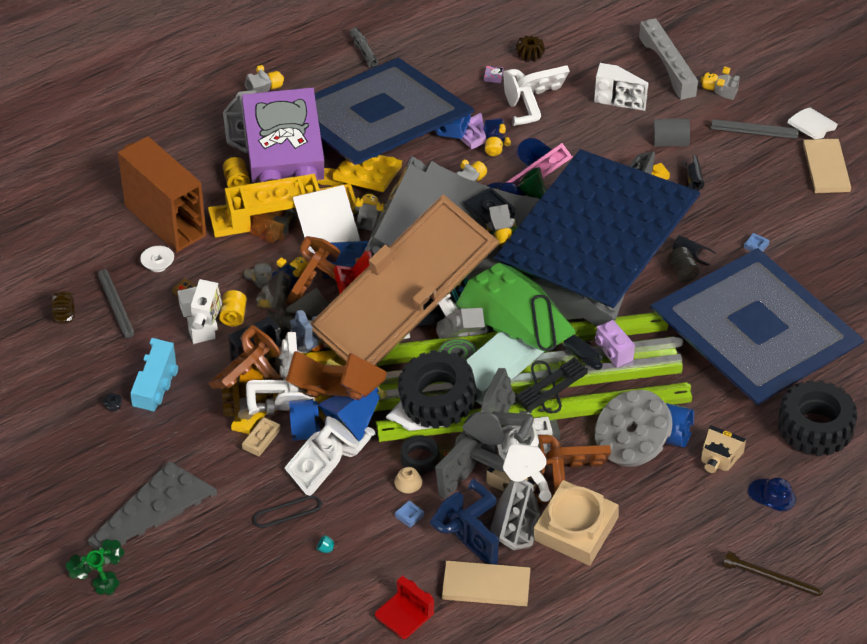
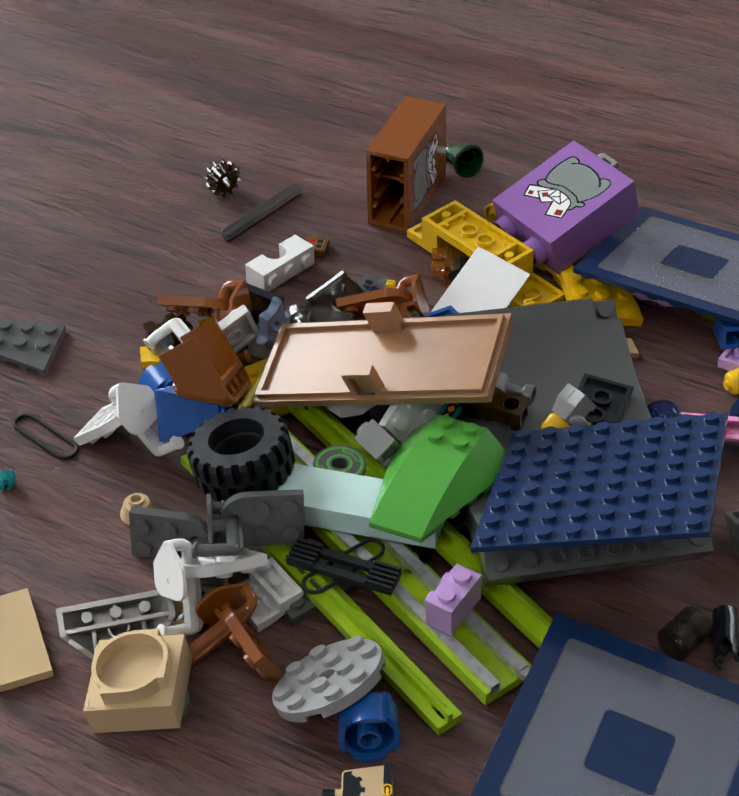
camera: 65 degrees right, 5 degrees down
black plate [103,393,122,412] -> none
medium azure wedge [131,338,178,411] -> none
white piece [140,246,174,272] -> none
white torso [191,279,222,329] -> none
yellow wheel [219,290,247,327] -> none
tan plate [242,417,281,457] -> none
light grey piece [245,65,284,93] -> none
medium blue tile [395,501,424,528] -> none
black tyre [401,435,439,474] -> none
dark blue plate [430,478,499,565] -> none
piece [456,159,487,182] -> none
black piece [531,295,557,351] -> none
black piece [563,334,603,370] -> none

